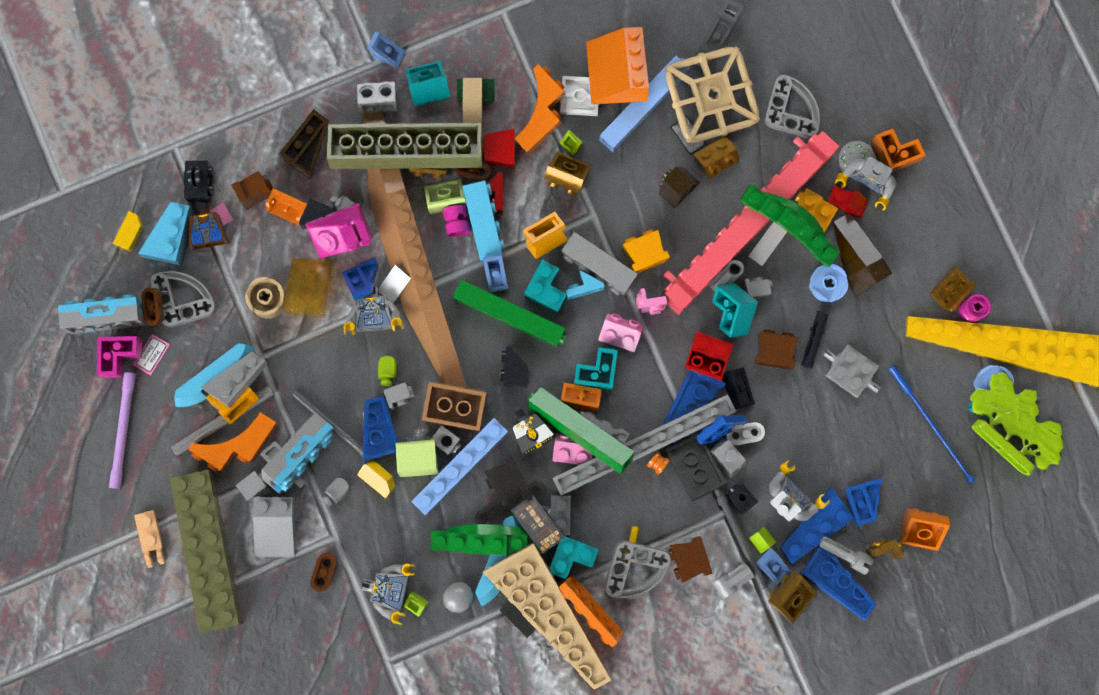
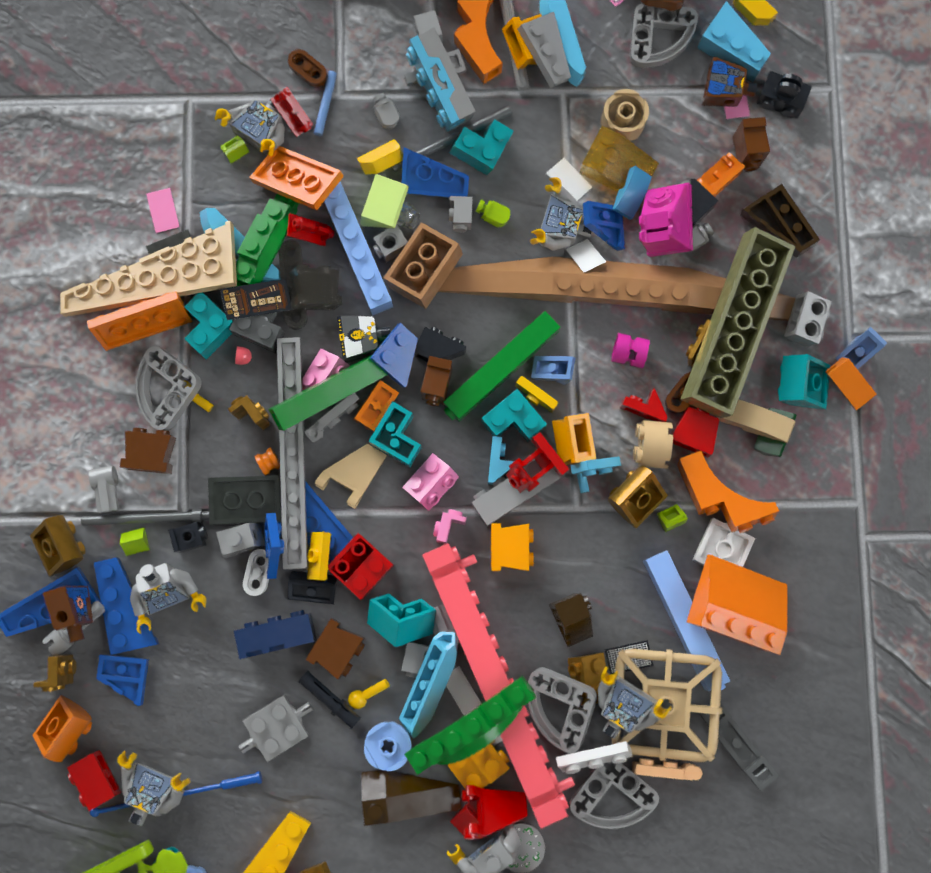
camera: 115 degrees right, 0 degrees up
light grey slope [253,497,296,557] -> none
yellowish green slope [424,178,466,215] -> none
light grey hair [443,582,474,613] -> none
medium azure brick [462,180,505,261] -> none
medium blue slope [756,548,790,585] -> none
none -> reddish brown torso [43,586,93,643]
none -> red brick [67,750,122,811]
none -> torso [117,750,190,827]
none -> bright pink sticker [146,188,180,233]
none -> pearl gold bracket [228,395,271,430]
none -> dark blue wedge [234,610,317,660]
none -> coral hinge [235,346,252,365]
none -> orange plate [249,146,344,210]
none -> red hinge [270,87,313,137]
none -> red hinge [287,213,334,247]
none -> yellow plate [307,532,331,580]
none -> medium blue bar [314,71,337,136]
none -> tan flag [315,444,387,509]
none -> yellow bar [348,679,390,709]
none -> wing [369,323,418,388]
none -> medium azure brick [399,632,457,738]
none -> reddish brown hips [421,356,453,407]
none -> teal brick [449,119,514,175]
none -> red flag [462,785,528,840]
none -> red tile [506,432,569,493]
none -> yellow plate [515,376,558,413]
none -> light grey beam [528,667,597,754]
none -> white sticker [546,158,592,201]
none -> white plate [556,742,633,774]
none -> medium azure plate [570,456,621,493]
none -> torso [598,667,671,739]
none -> dark azure slope [613,166,652,220]
none -> light nougat hinge [632,758,702,781]
none -> tan brick [633,420,673,469]
none -> orange hinge [826,357,877,410]

